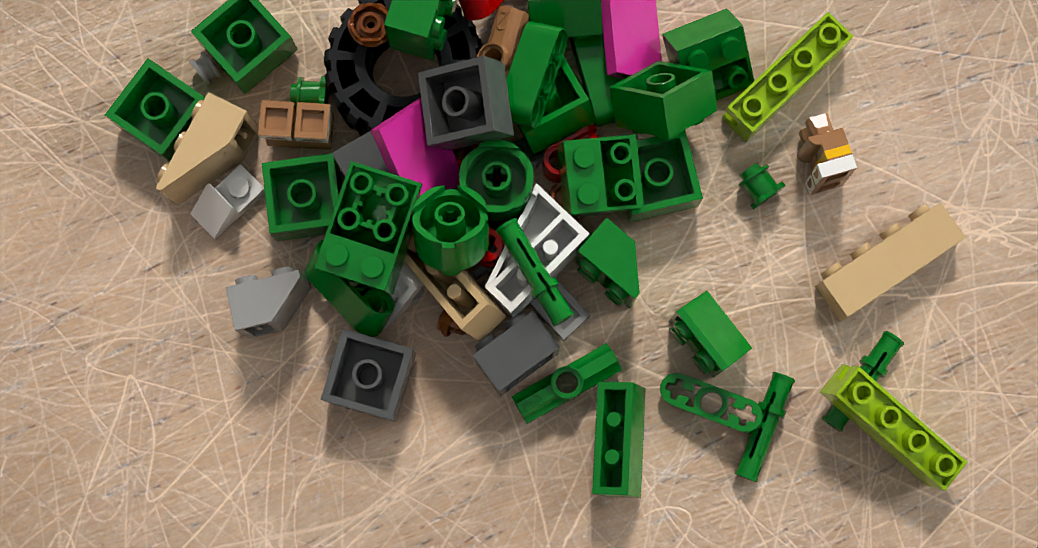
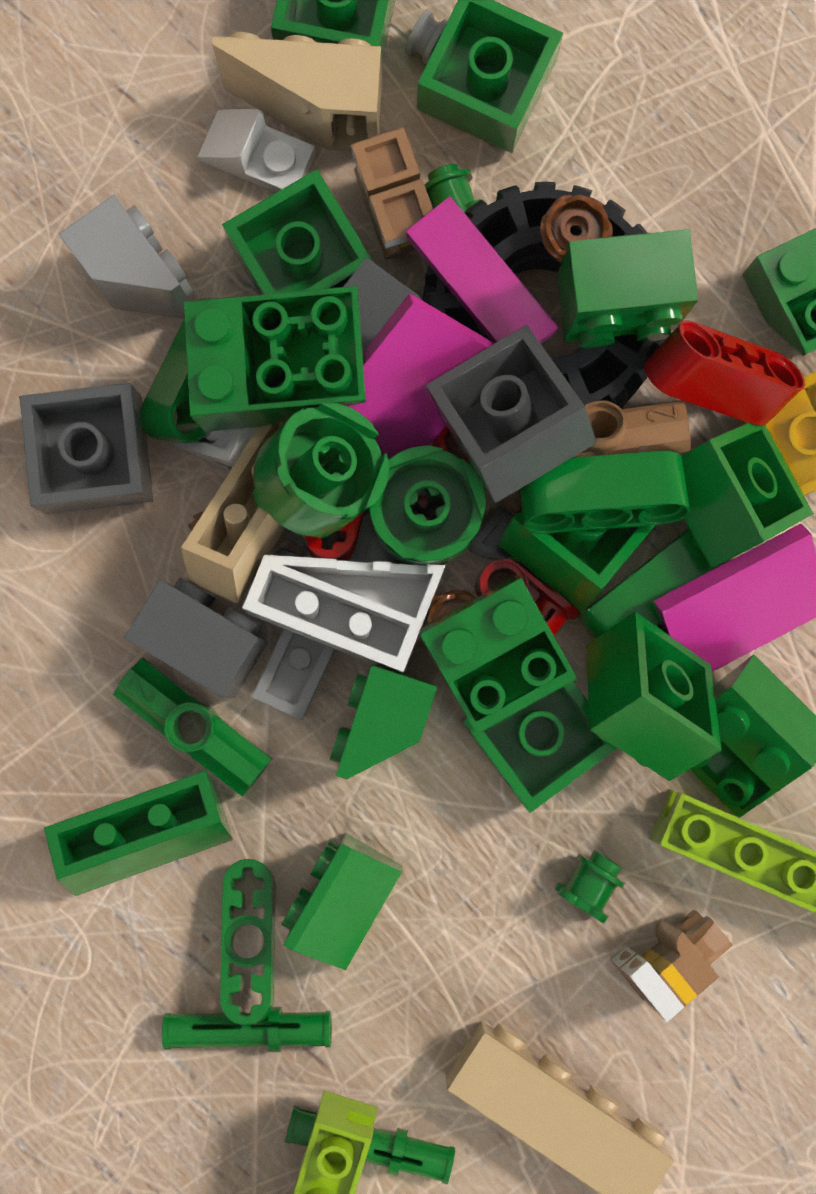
camera: 60 degrees right, 5 degrees up
green pin [496,218,574,327] -> none
none -> dark pink tile [406,196,558,344]

